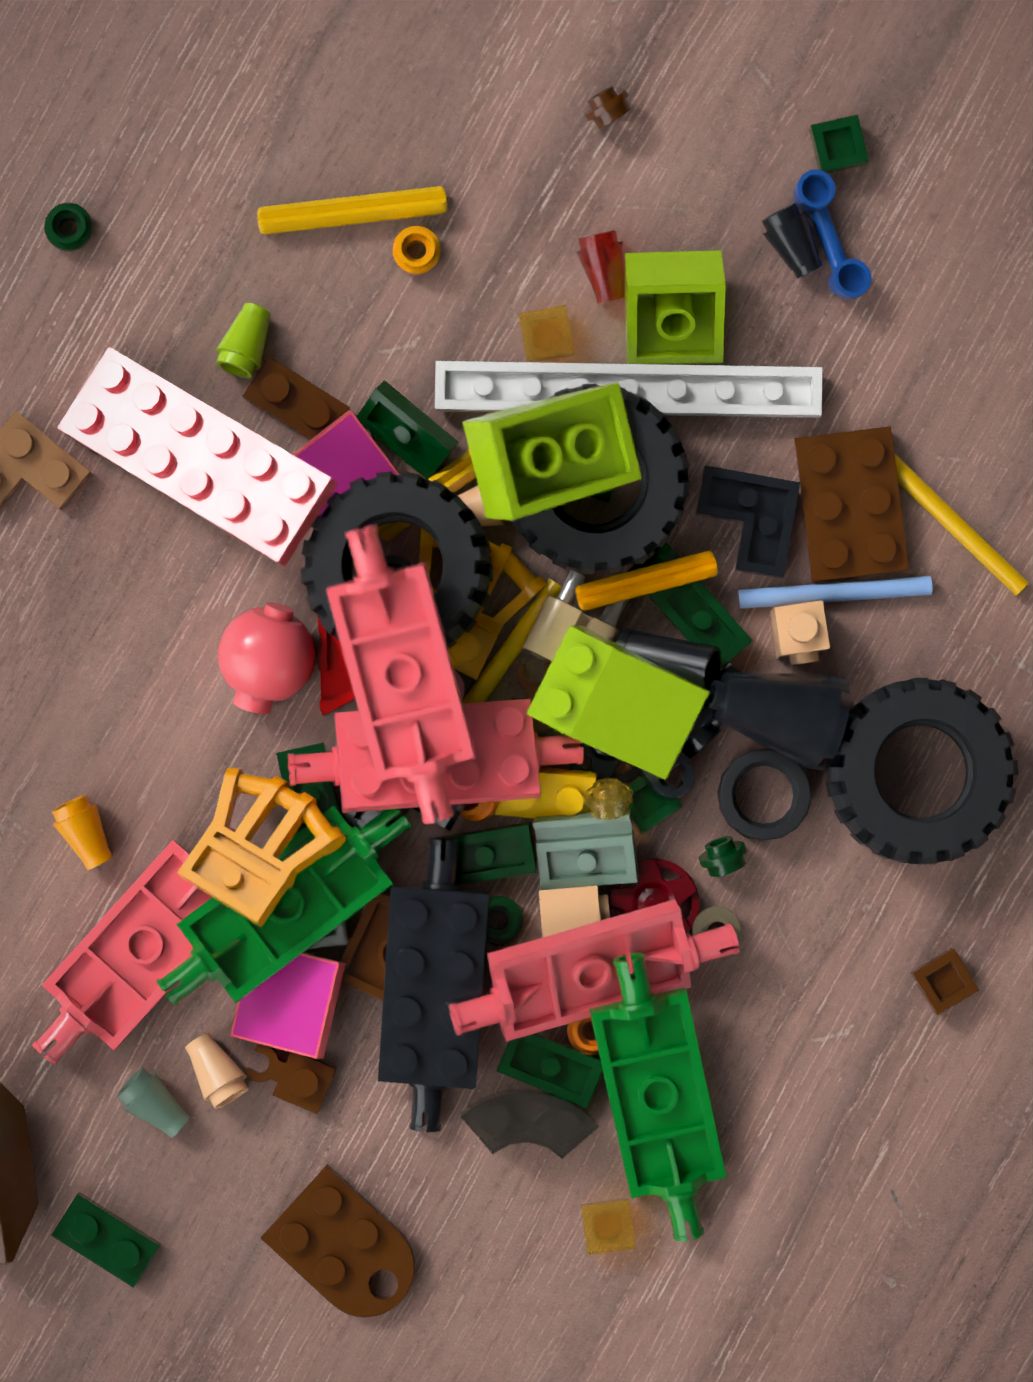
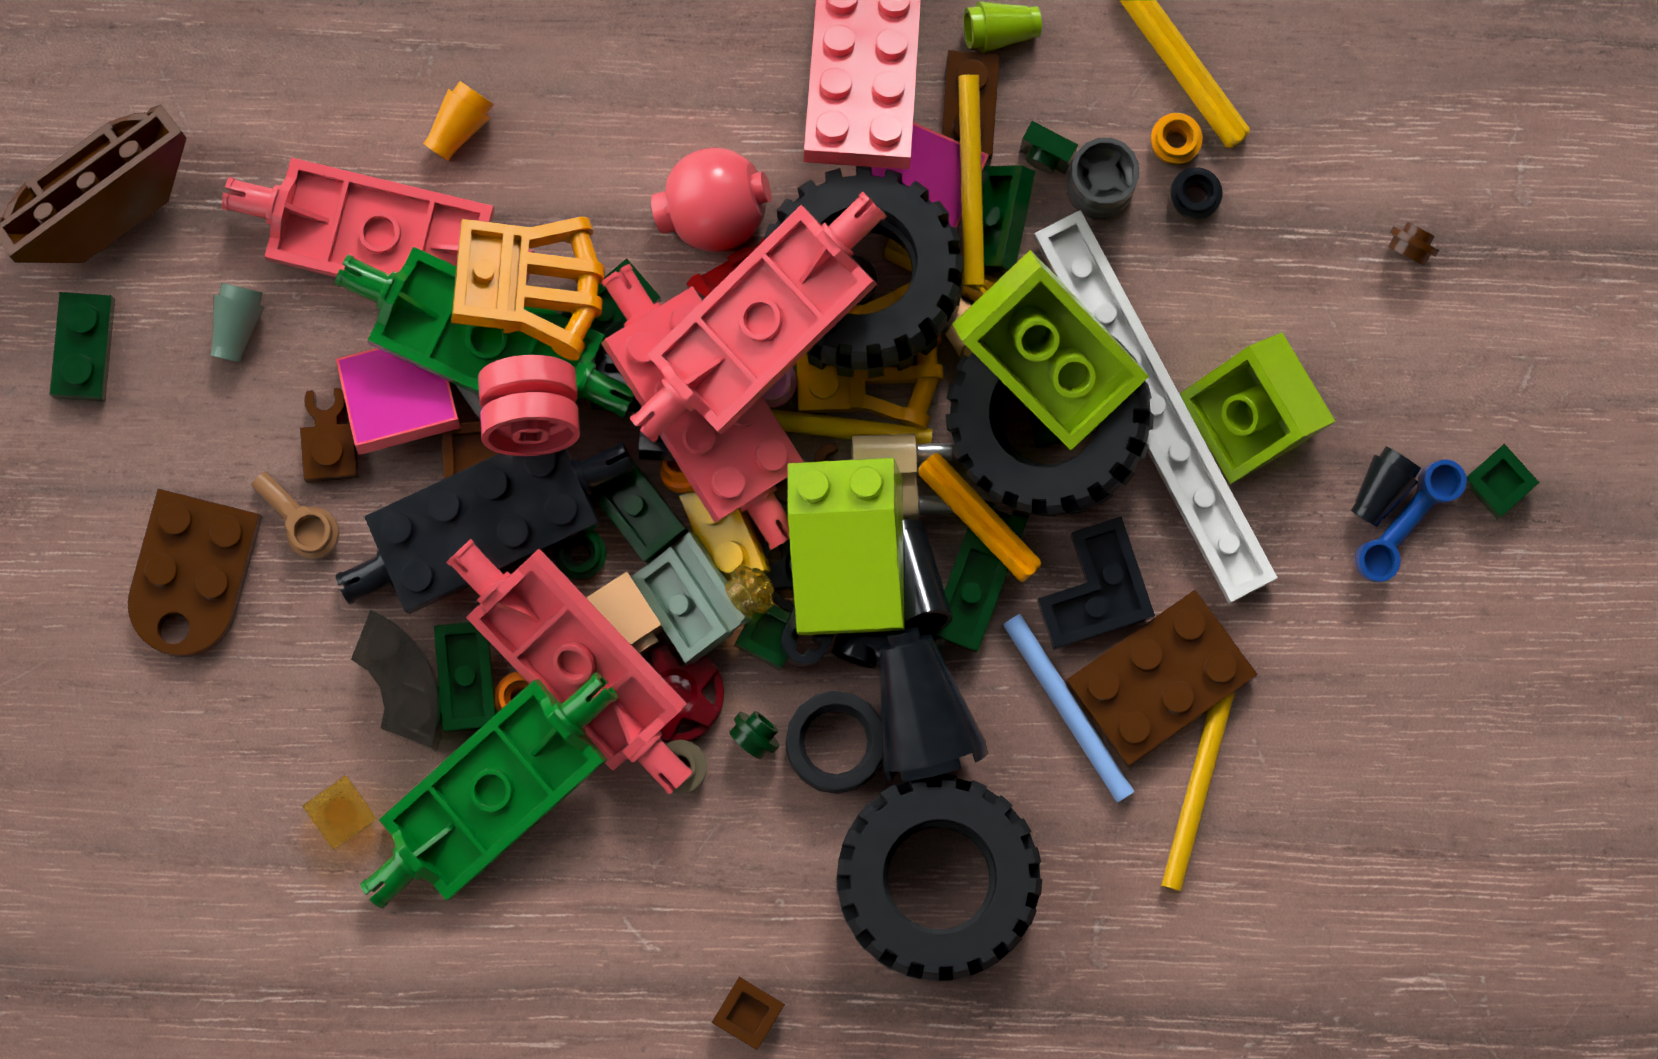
camera: 65 degrees right, 5 degrees down
light nougat cone [185,1033,249,1109] -> none
clear yellow plate [518,305,574,362] -> none
clear red cone [576,230,625,304] -> none
light nougat brick [770,600,830,665] -> none
none -> medium nougat plate [251,471,340,560]
none -> coral wheel [478,355,580,456]
none -> yellow bar [958,75,985,286]
none -> dark green plate [1020,121,1078,174]
none -> dark grey wheel [1067,138,1139,219]
none -> black plate [1170,167,1223,220]

